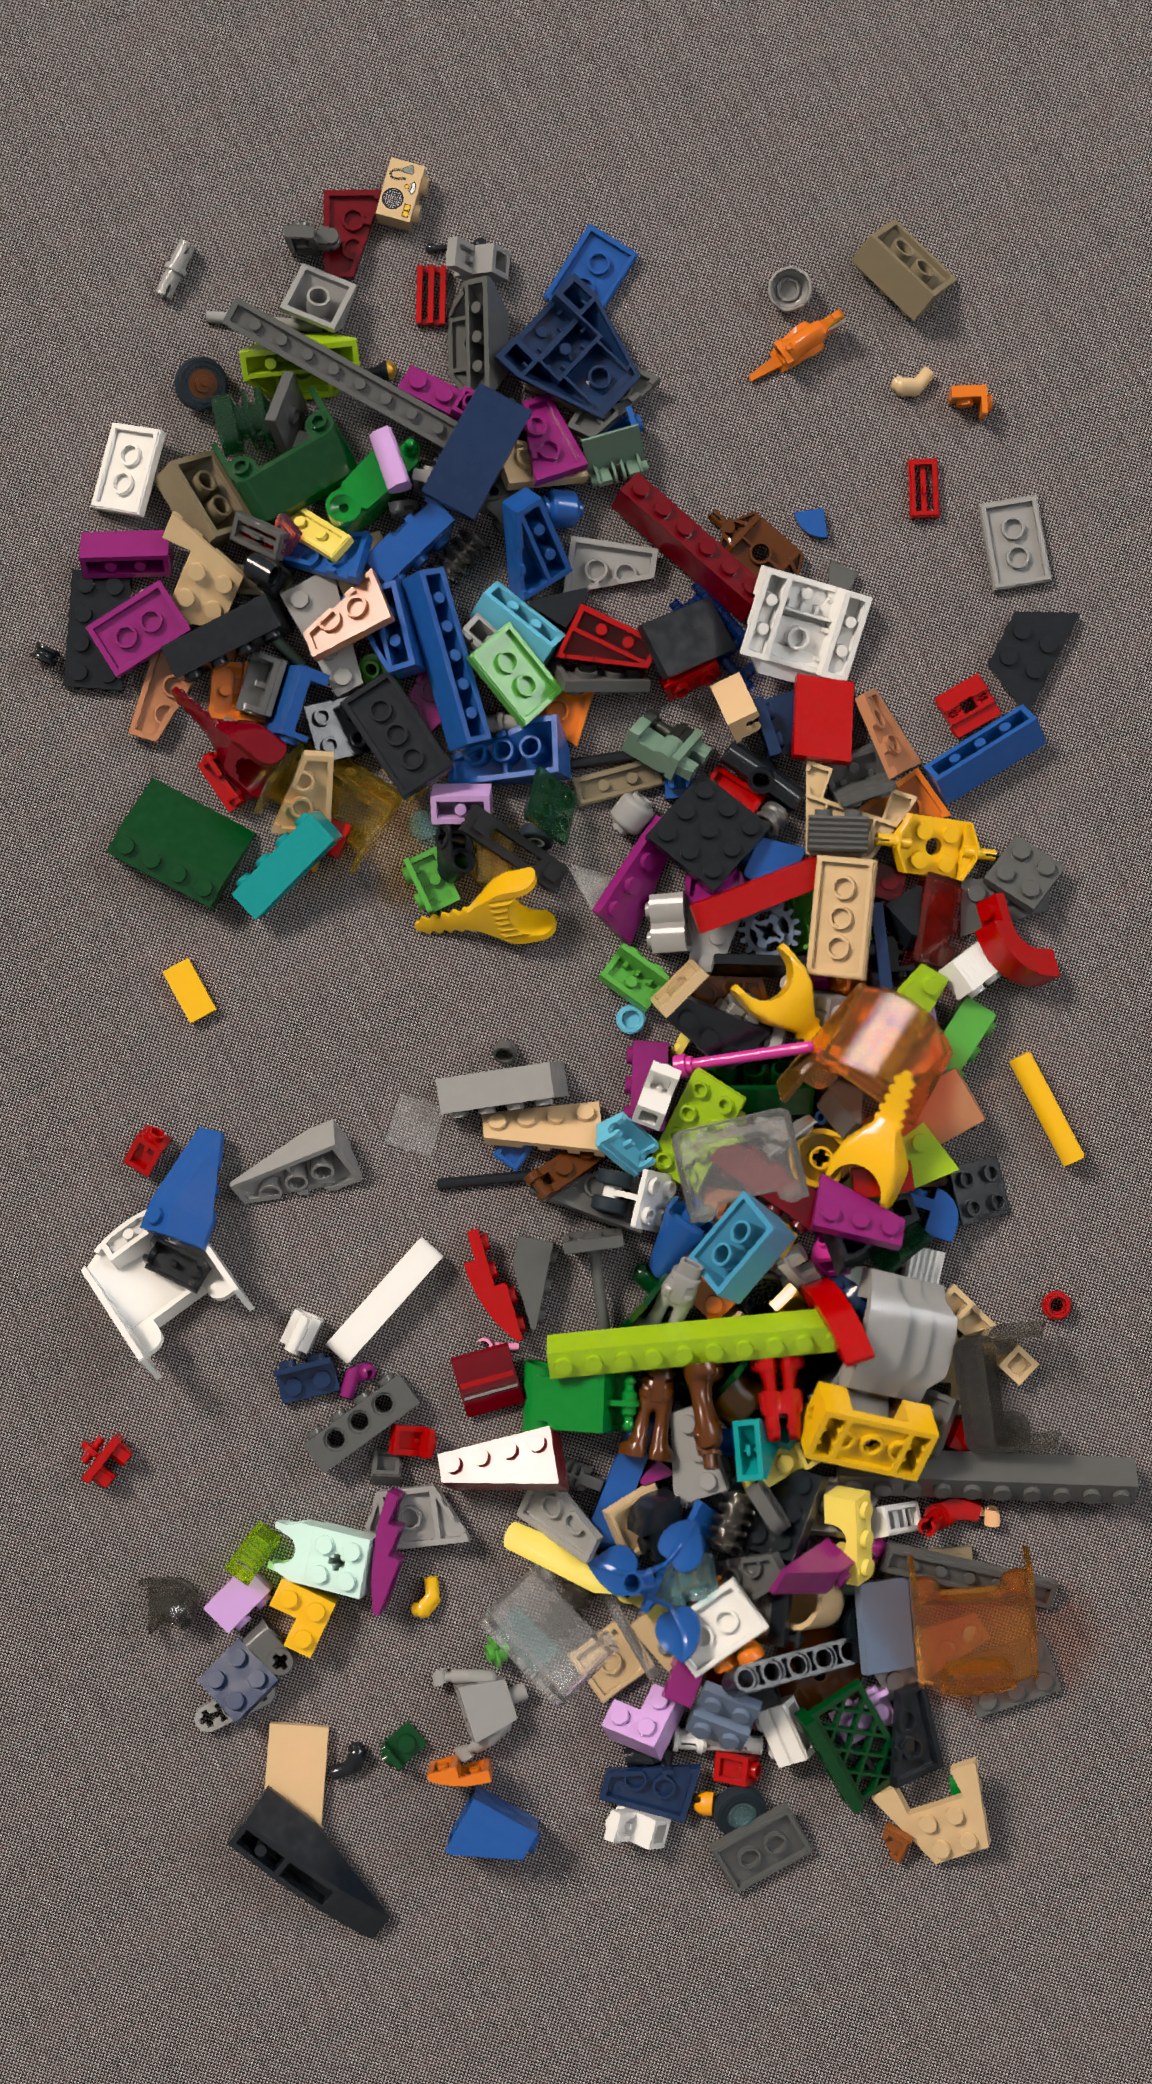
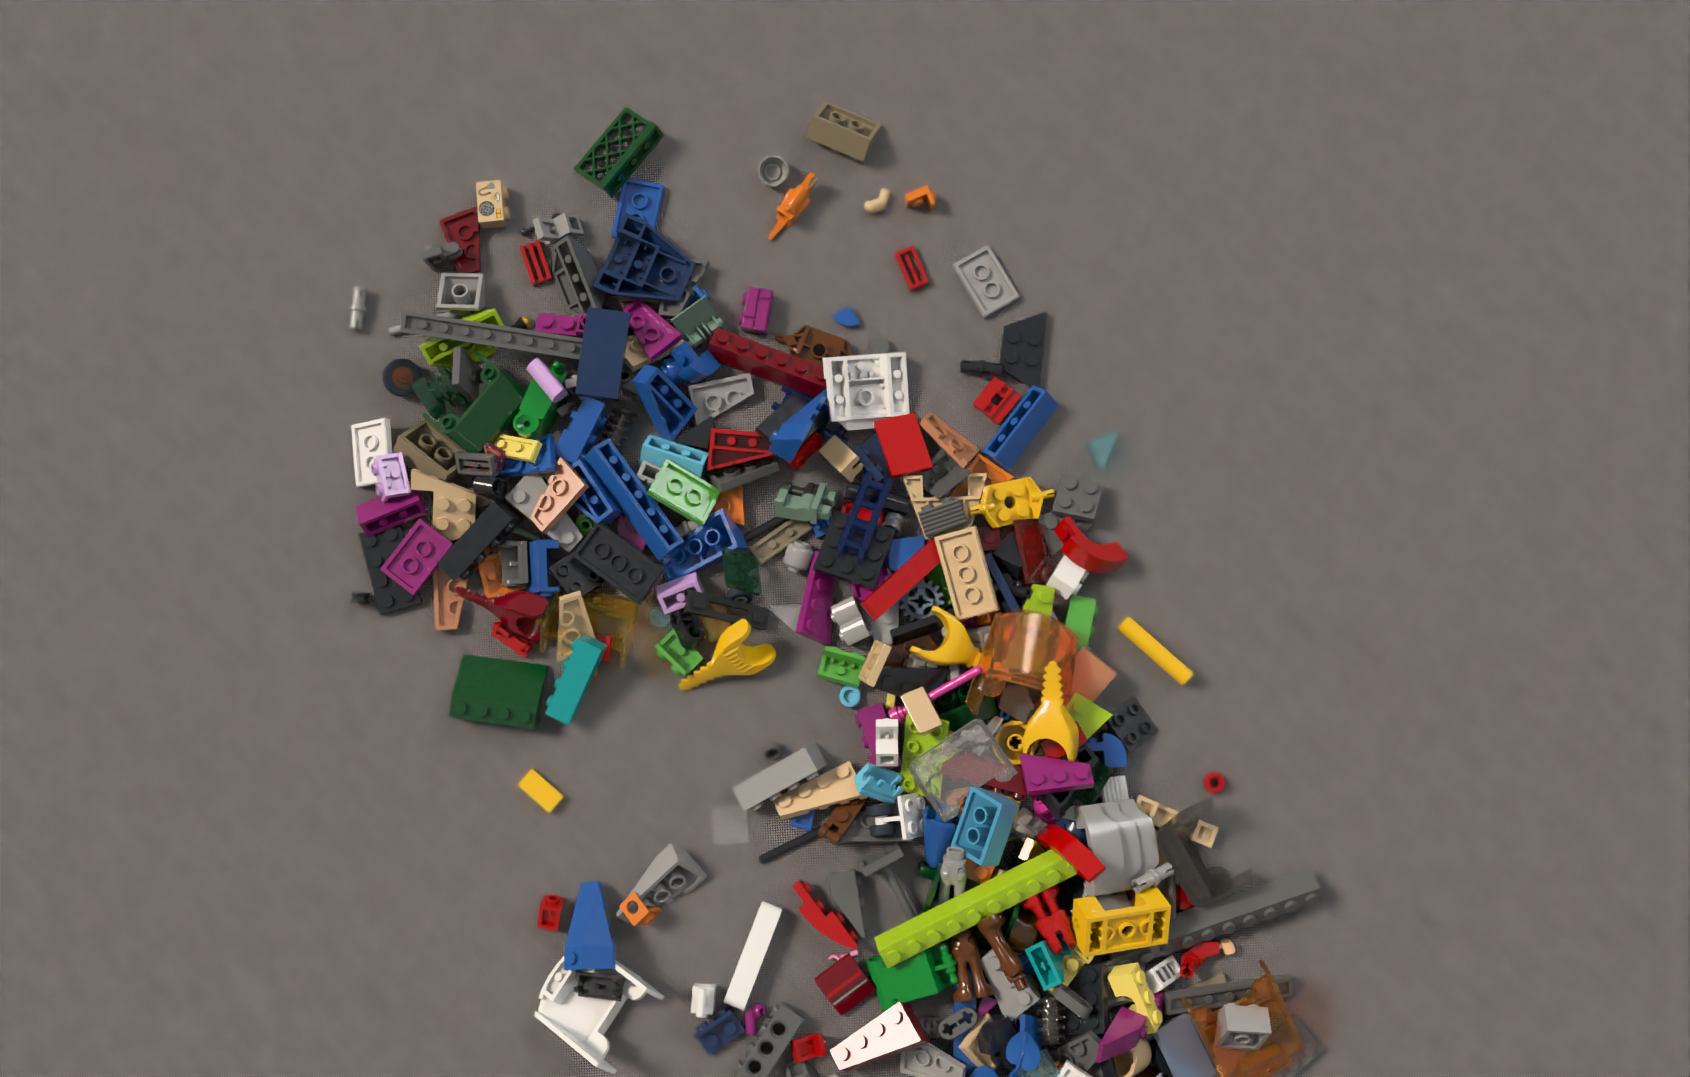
camera: 20 degrees left, 5 degrees down
none -> lavender bracket [371,452,411,502]
none -> dark green fence [573,107,664,198]
none -> orange bracket [619,892,662,926]
none -> blue brick [669,340,721,383]
none -> magenta brick [738,287,774,335]
none -> blue wedge [768,389,827,463]
none -> clear blue bar [836,471,894,560]
none -> tan slope [900,687,943,736]
none -> dark grey beam [938,1006,977,1040]
none -> black pin [960,360,1004,376]
none -> black arm [1010,581,1032,598]
none -> clear light blue slope [1085,430,1119,473]
none -> light grey pin [1131,862,1174,893]
none -> light grey slope [1214,1003,1272,1050]

